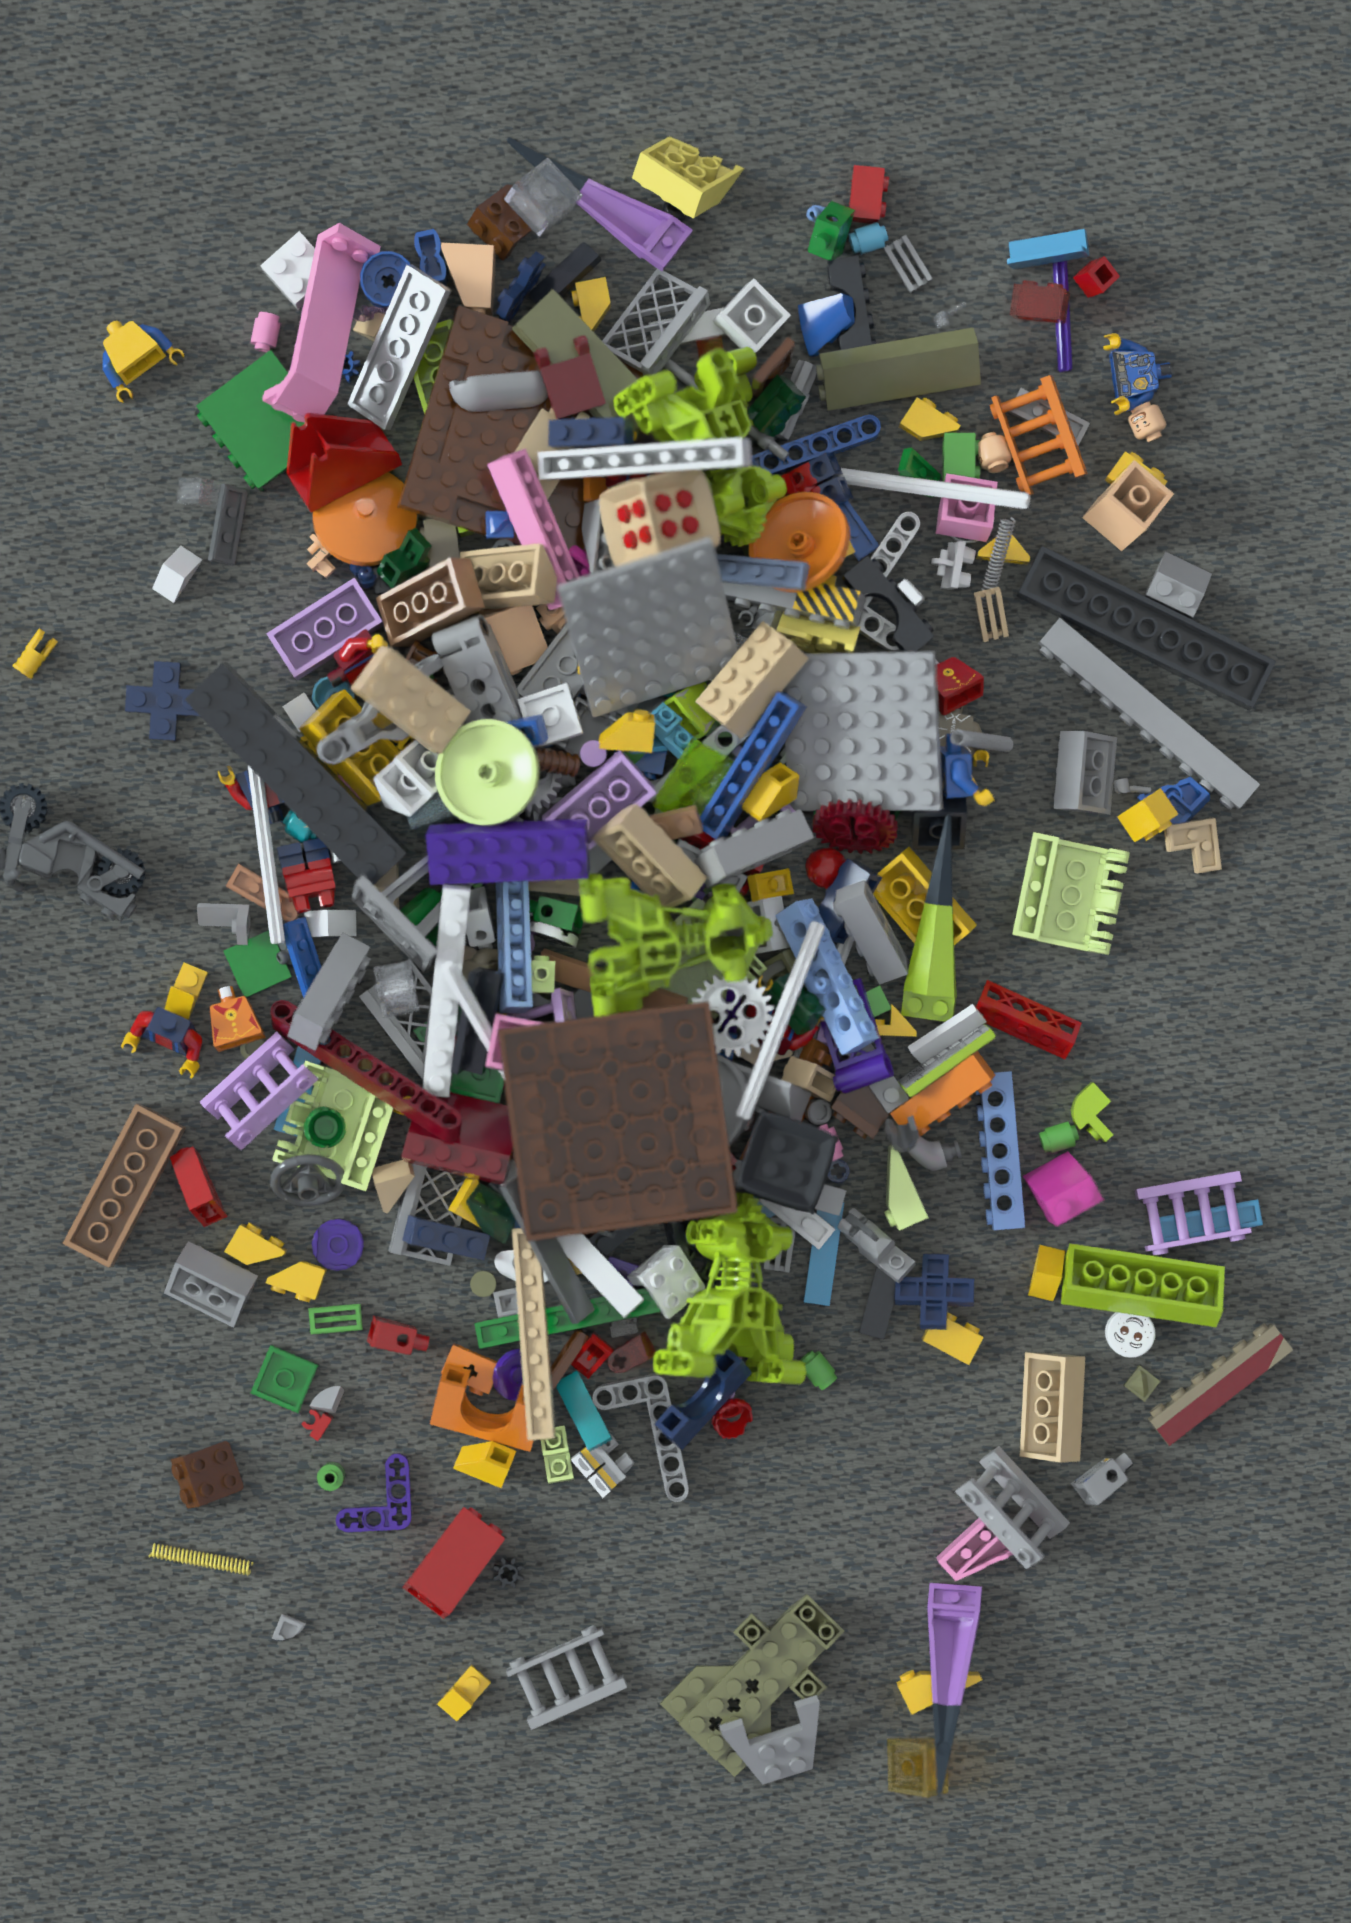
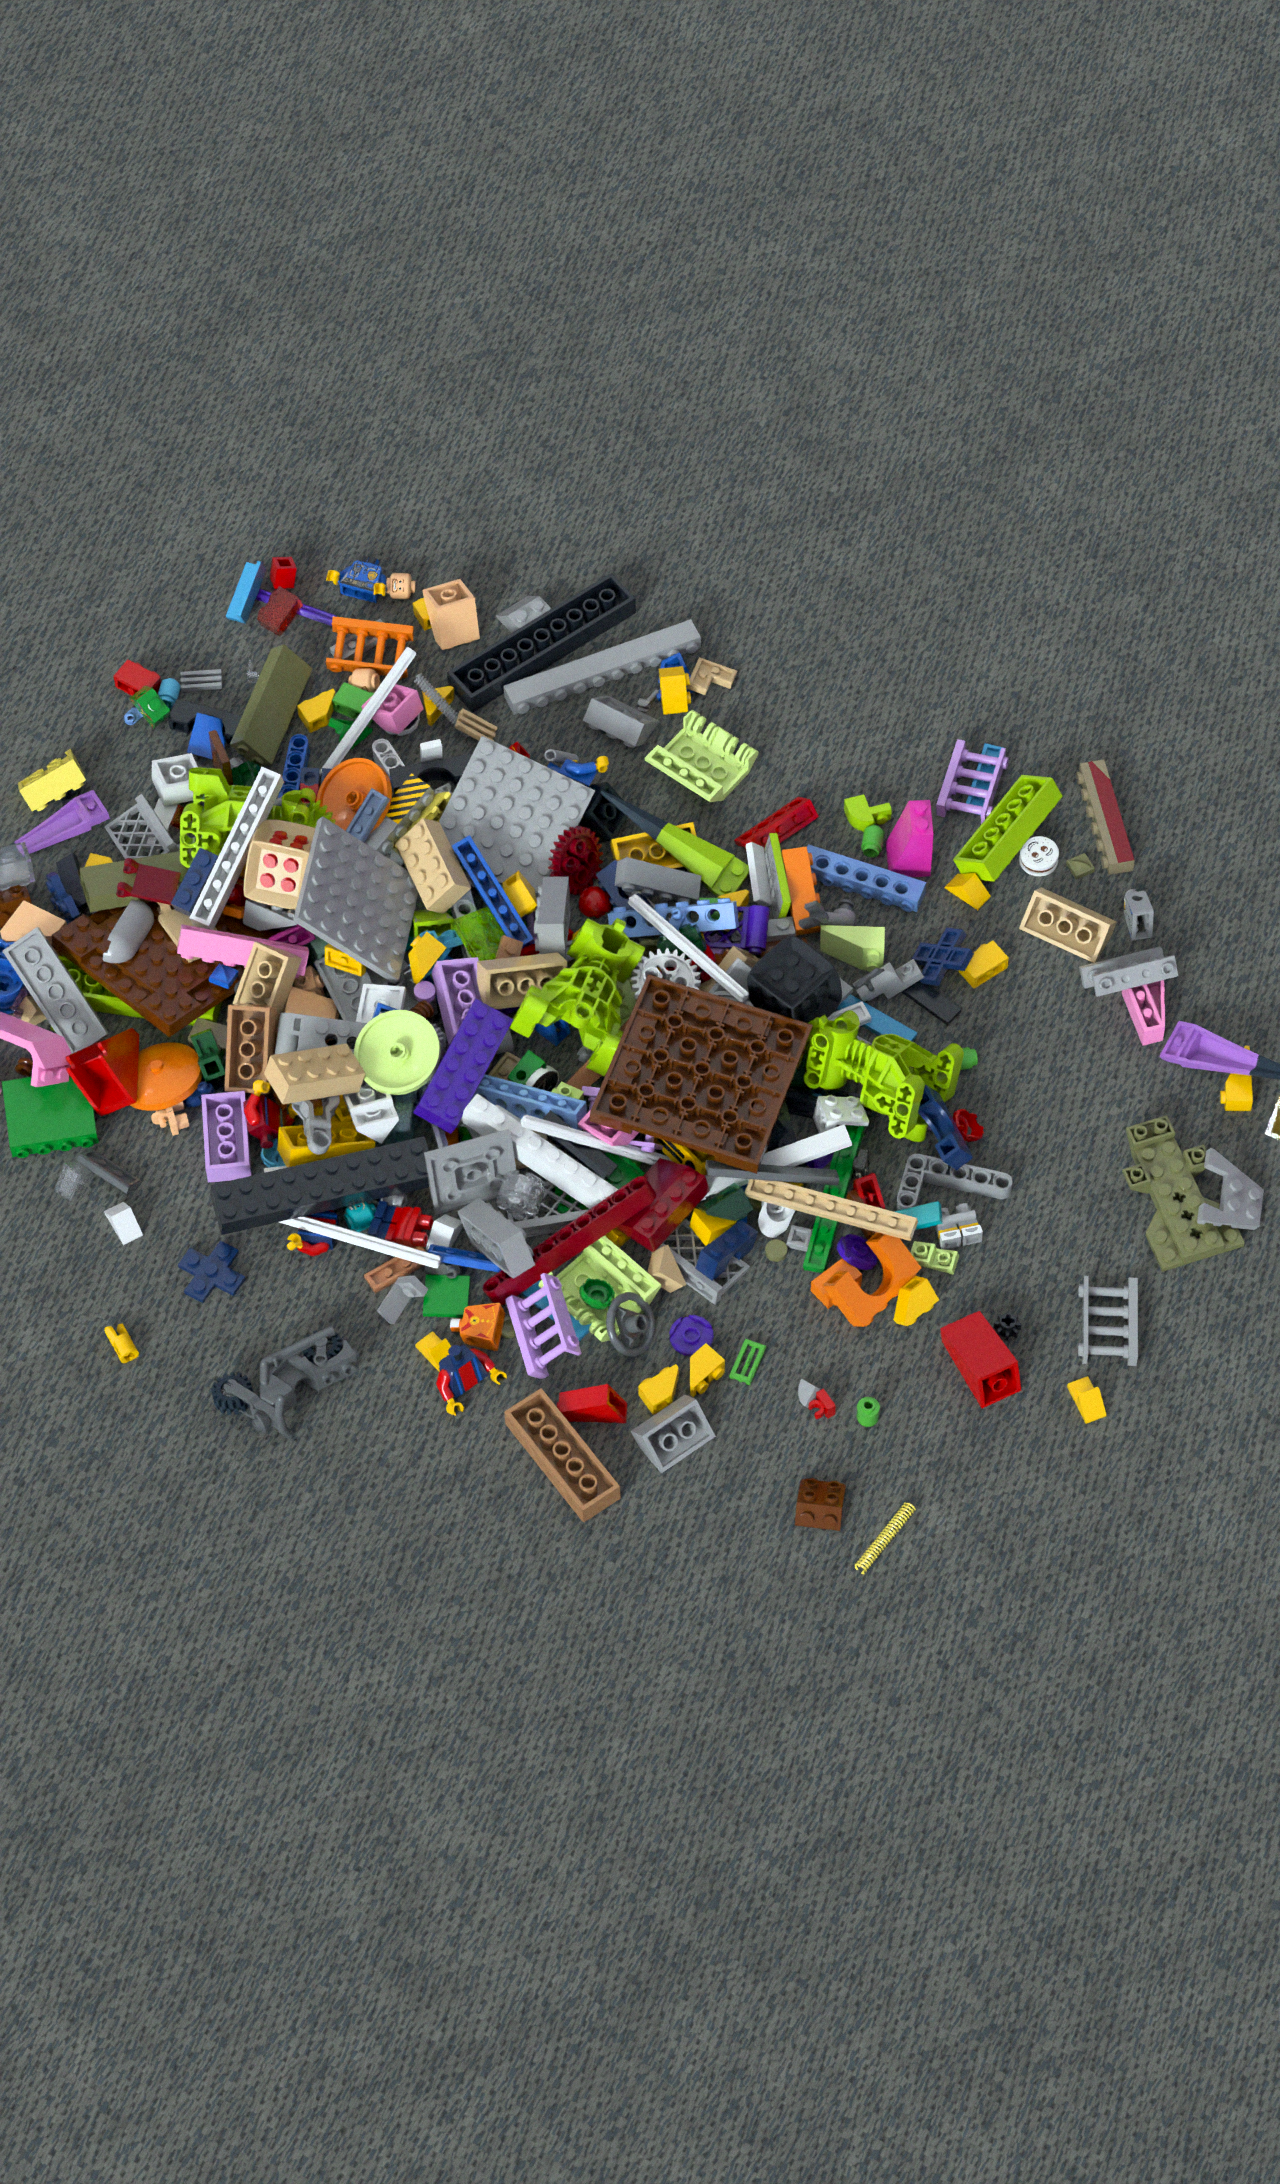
camera: 60 degrees left, 30 degrees down
green tile [250,1345,319,1413] -> none
light grey tile [272,1613,306,1640] -> none
dark purple beam [336,1453,412,1532] -> none
red torso [367,1316,430,1355] -> none
clear red piece [607,1331,657,1373] -> none
white hips [931,541,976,590] -> none

